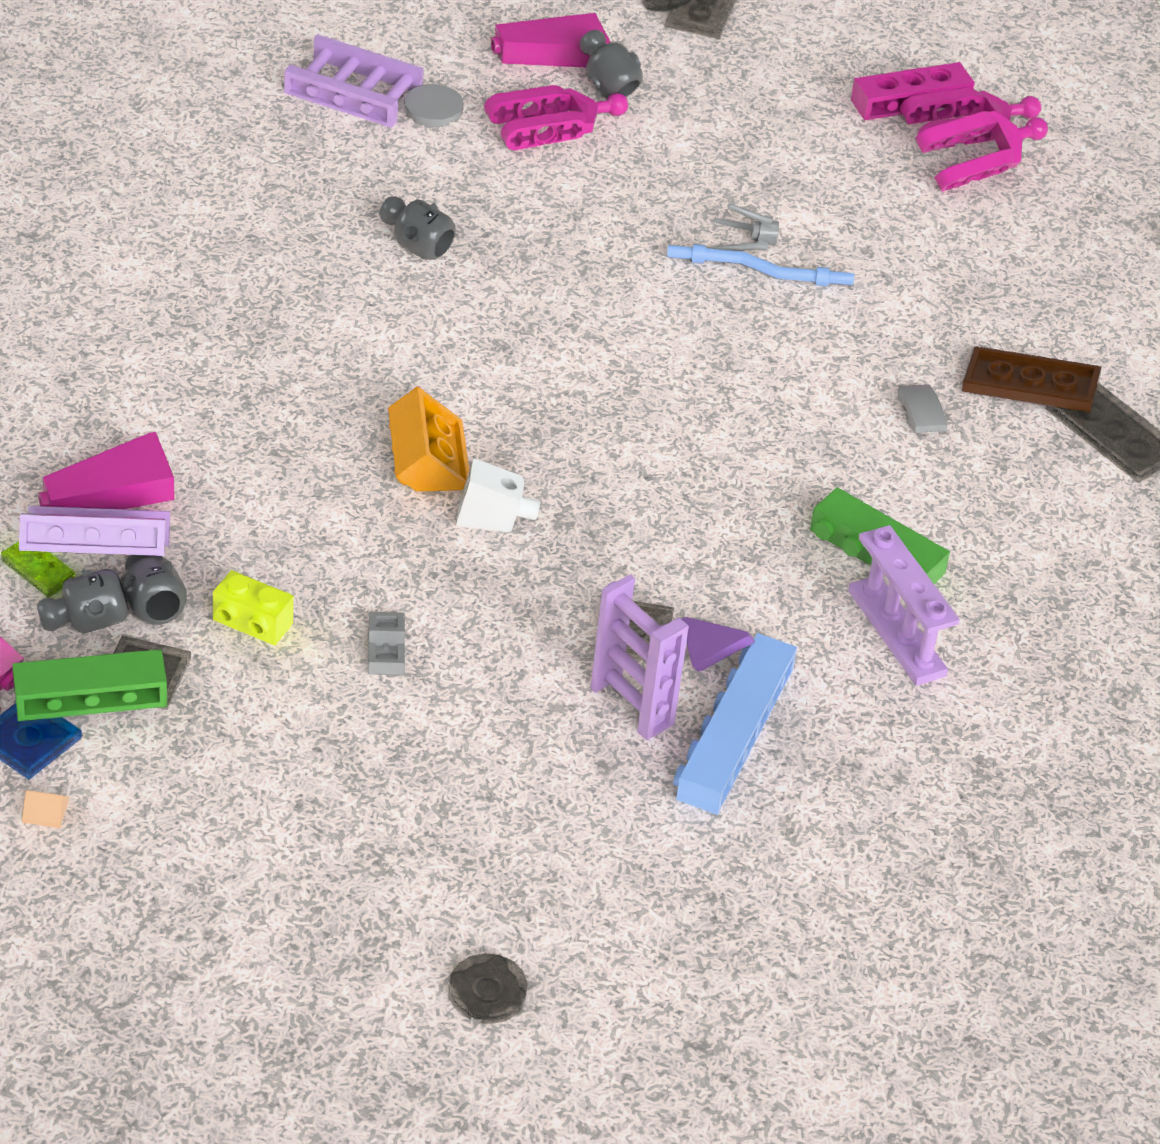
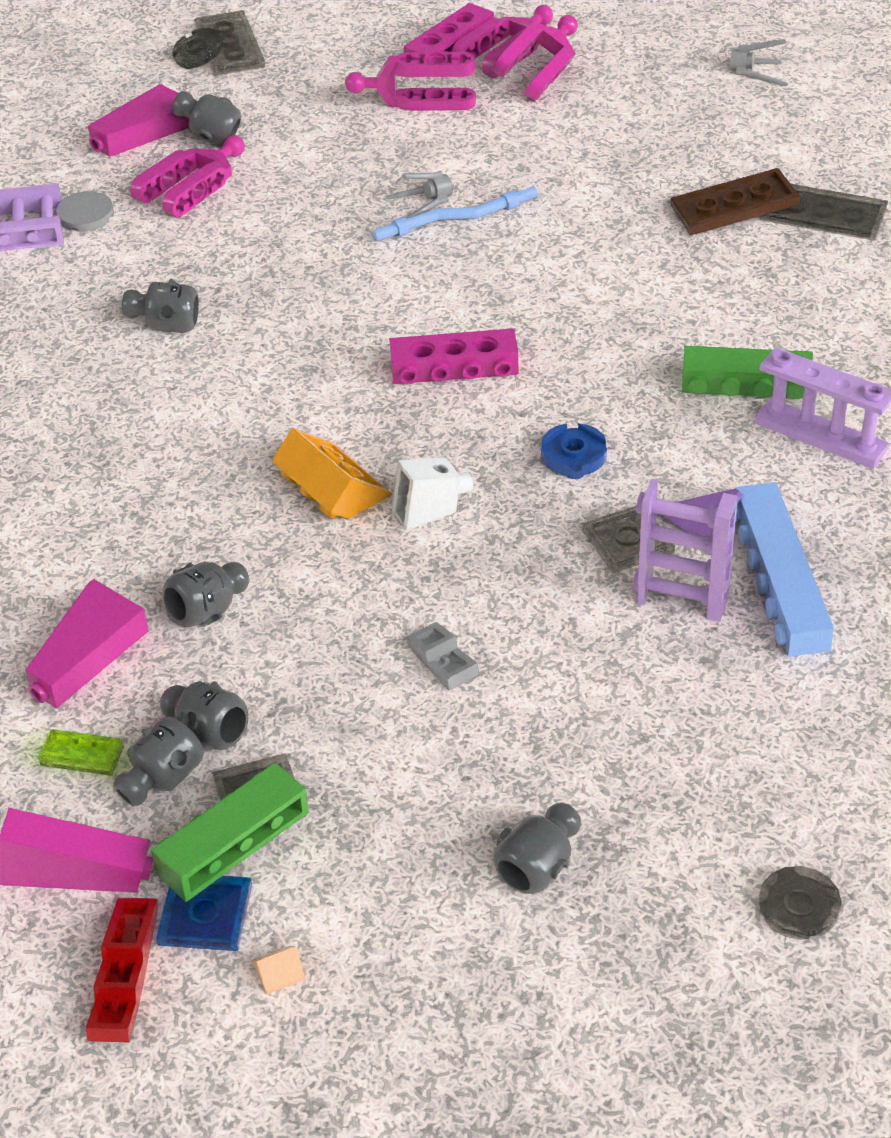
camera: 25 degrees left, 0 degrees up
lavender fence [19,506,170,556] -> none
neon yellow brick [213,570,294,646] -> none
light grey slope [898,384,947,433] -> none
none -> dark grey piece [163,561,249,627]
none -> dark pink piece [345,52,476,111]
none -> dark pink brick [389,328,519,384]
none -> dark grey piece [493,802,581,894]
none -> blue plate [541,423,607,479]

